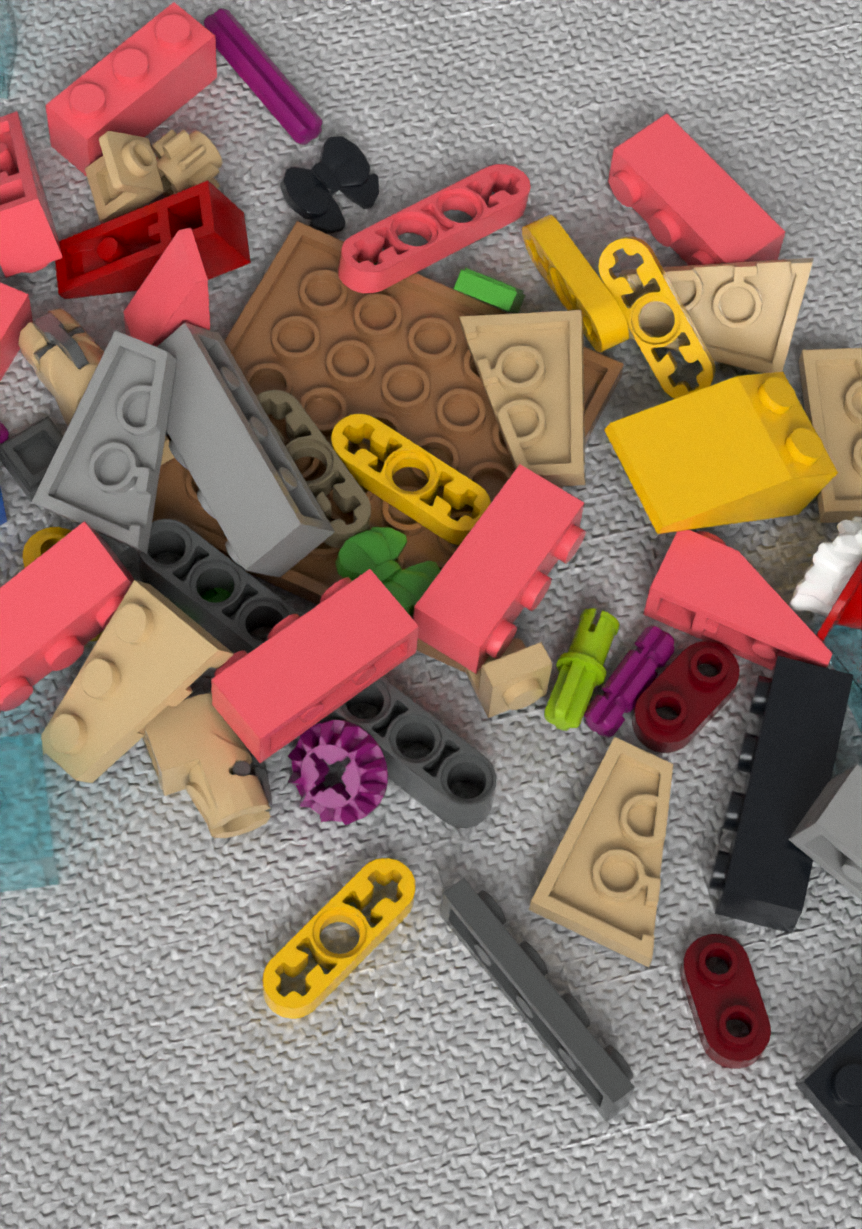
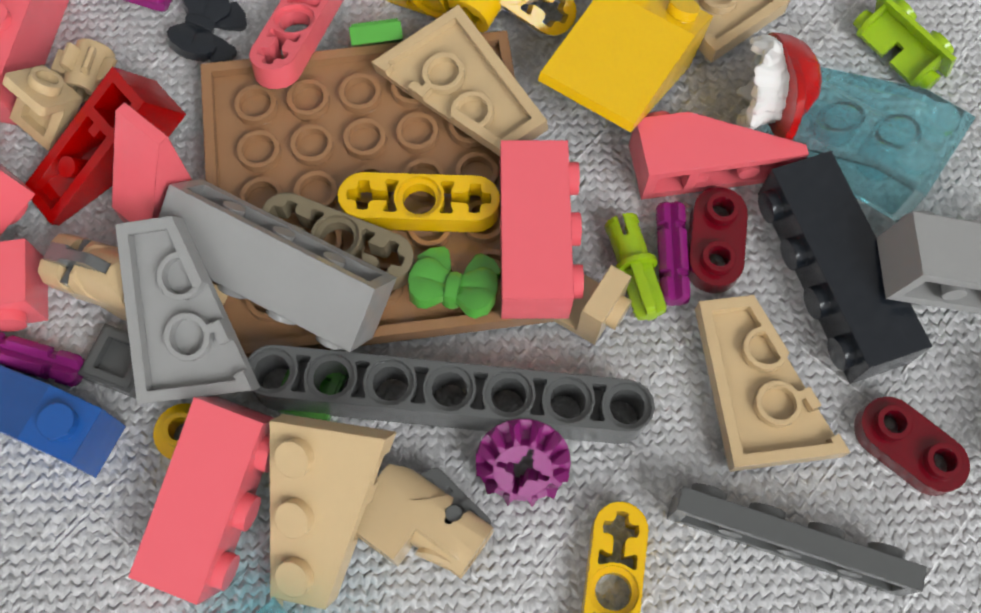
camera: 30 degrees left, 5 degrees up
coral brick [211,569,419,763] -> none

